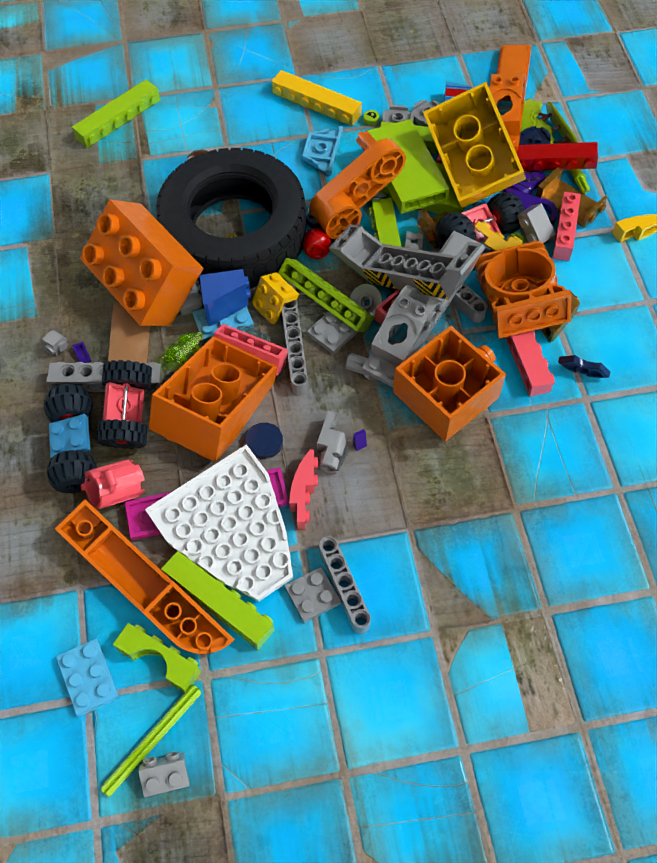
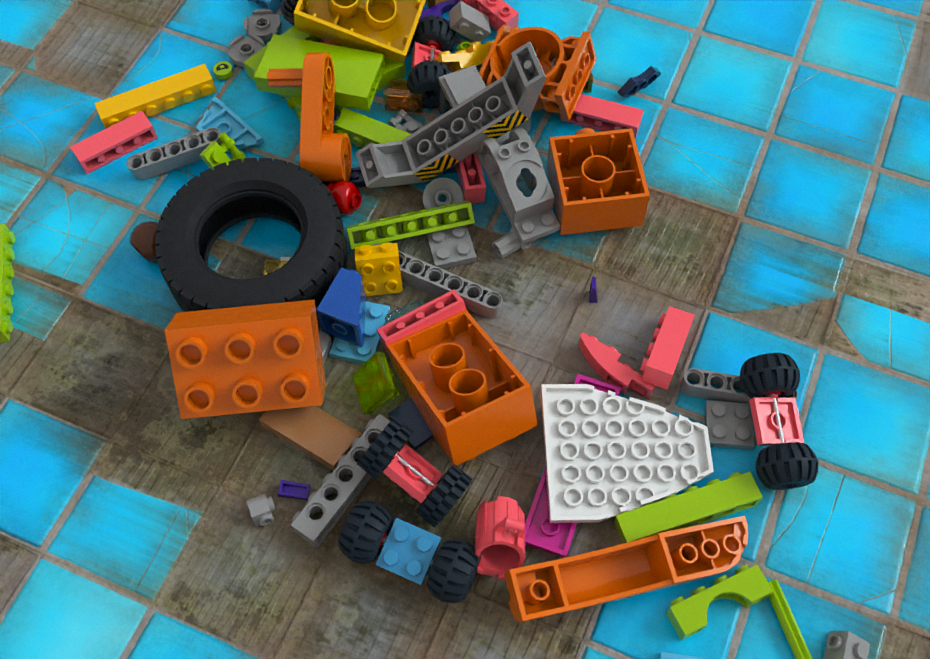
camera: 55 degrees left, 0 degrees up
dark blue tile [245,422,283,459] -> none
light grey plate [317,411,349,474] -> none
none -> coral brick [70,111,158,174]
none -> light grey beam [127,127,222,180]
none -> lime plate [199,132,246,170]
none -> coral brick [640,306,695,390]
none -> black plate [740,353,818,490]

